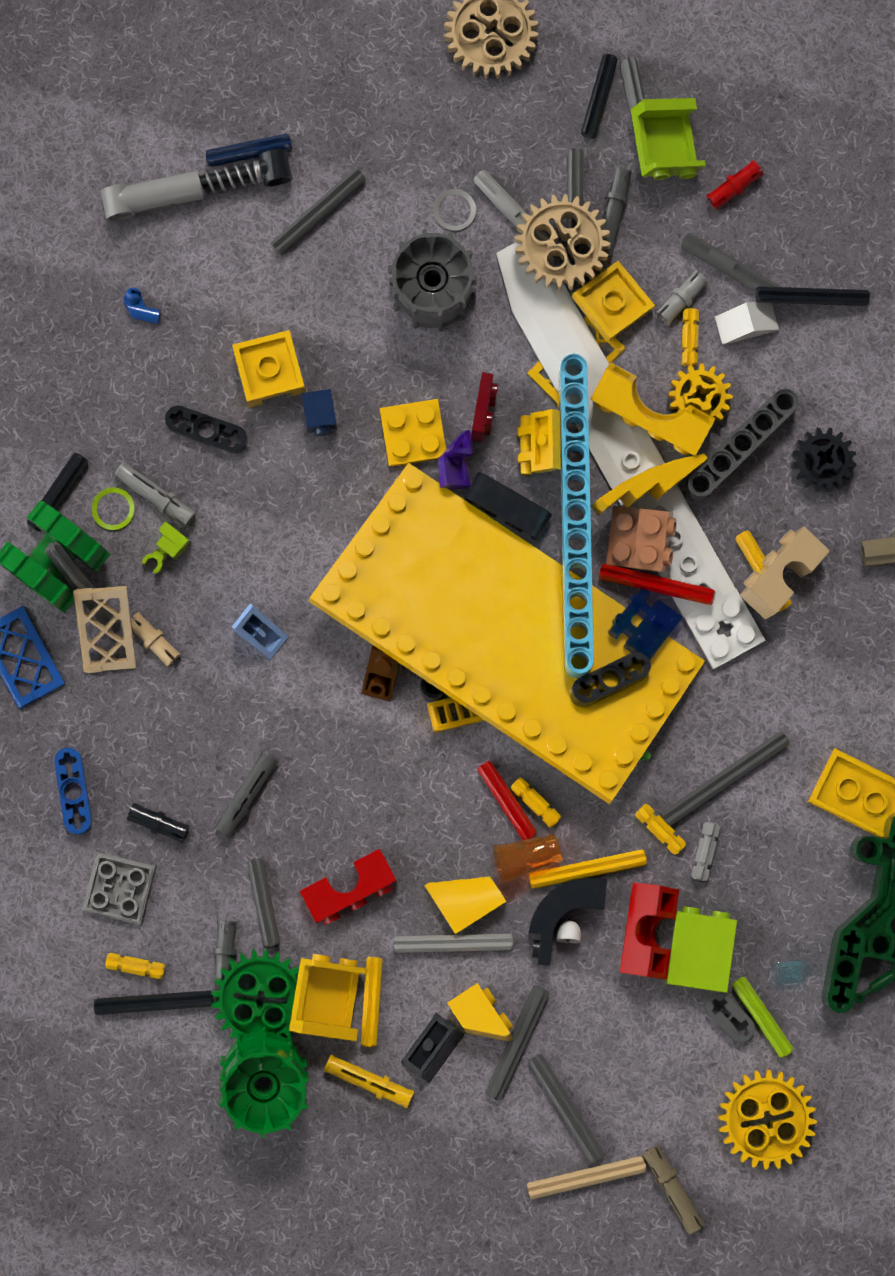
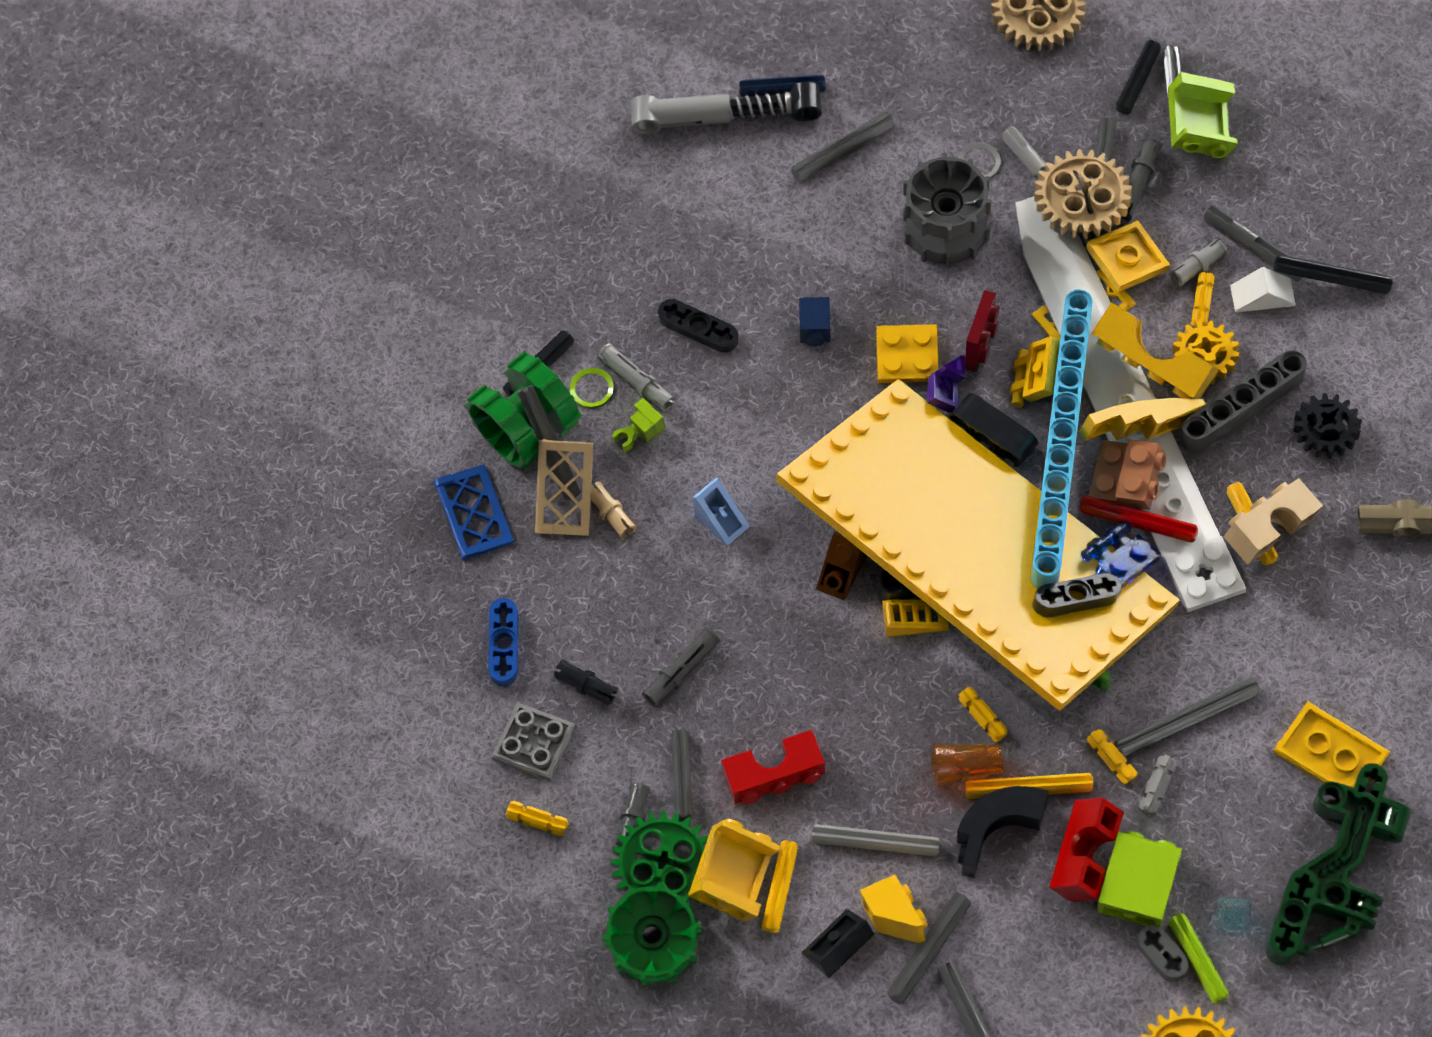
camera: 15 degrees right, 20 degrees down
black axle [94,990,214,1015] -> none
blue arm [124,288,161,324] -> none
yellow panel [232,330,306,408] -> none
yellow pin [323,1054,414,1109] -> none
yellow slope [424,876,506,934] -> none
red axle [478,761,537,841] -> none
white hinge [556,920,581,943] -> none
red pin [706,160,764,210] -> none

